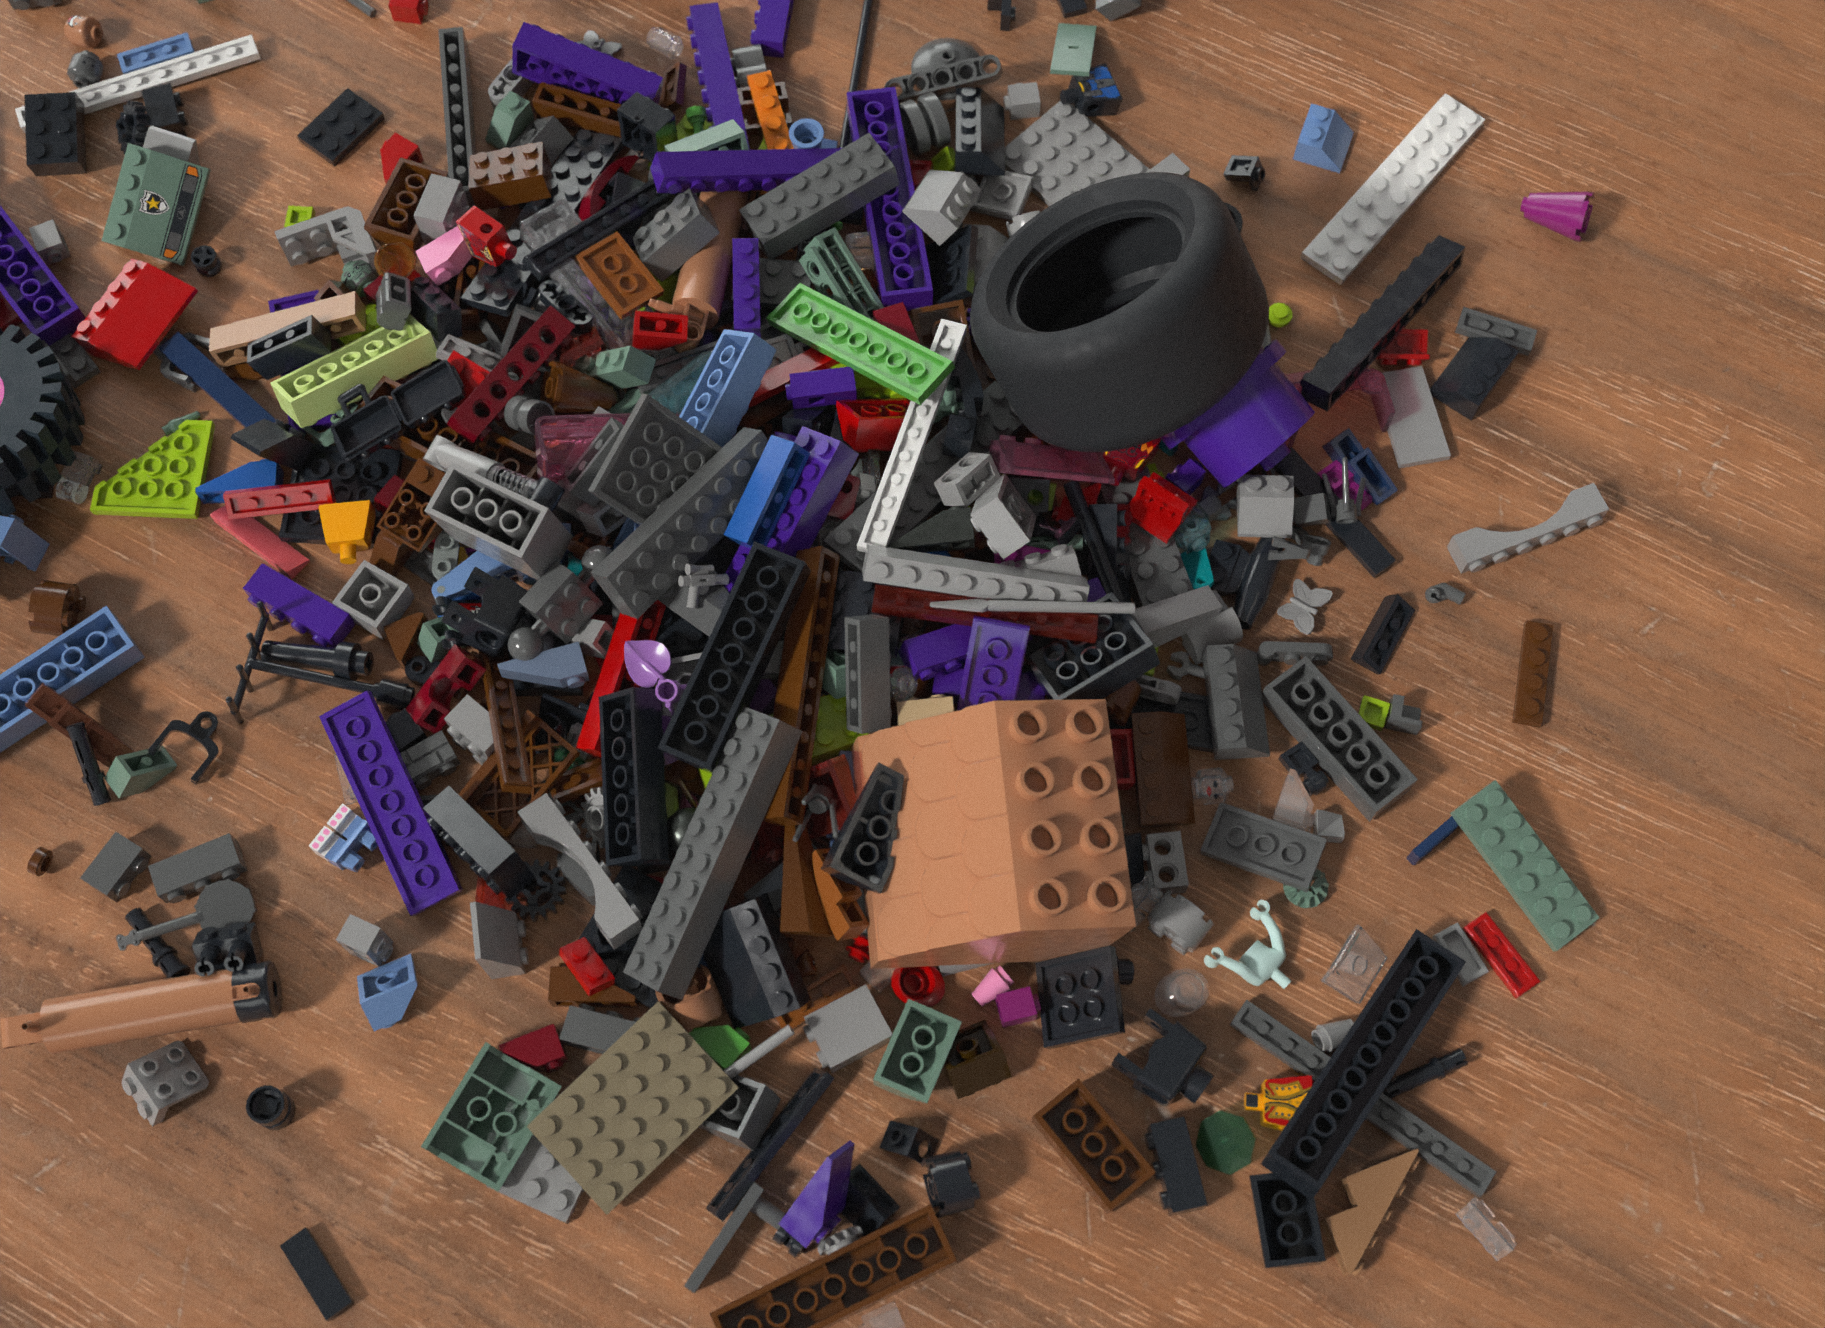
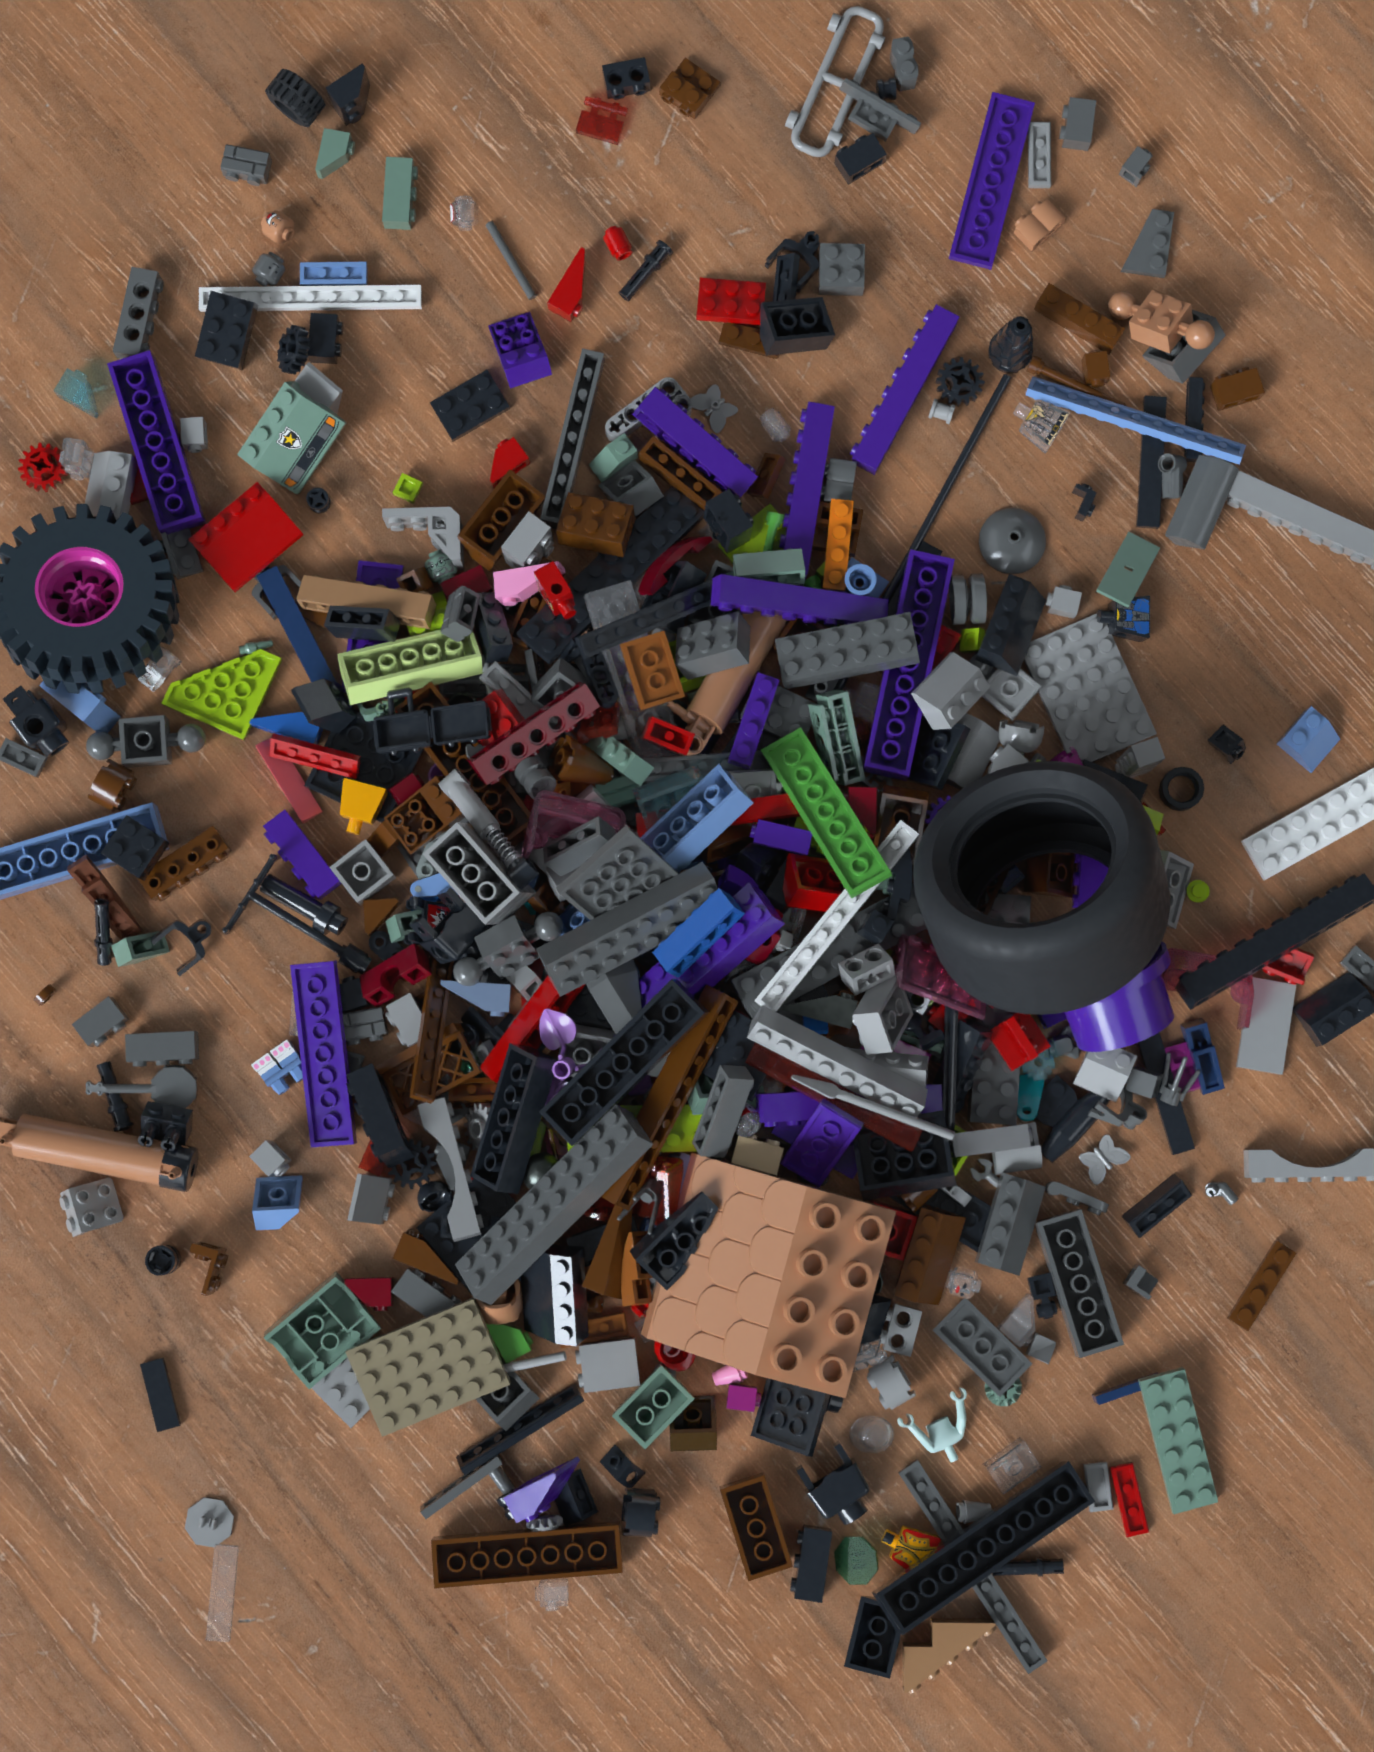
camera: 20 degrees right, 15 degrees up
clear orange hair [374,241,417,278] -> none
red plate [559,937,615,996] -> none
light grey piece [678,563,729,609] -> none
dark grey beam [884,54,1003,104] -> none
lime plate [1358,695,1390,731] -> none
clear hinge [1455,1197,1517,1261] -> none
none -> dark grey brick [86,715,206,768]
none -> black brick [101,815,170,881]
none -> reddish brown brick [137,826,232,901]
none -> reddish brown bracket [189,1241,228,1296]
none -> black hair [417,1181,452,1212]
none -> dark purple slope [488,312,552,389]

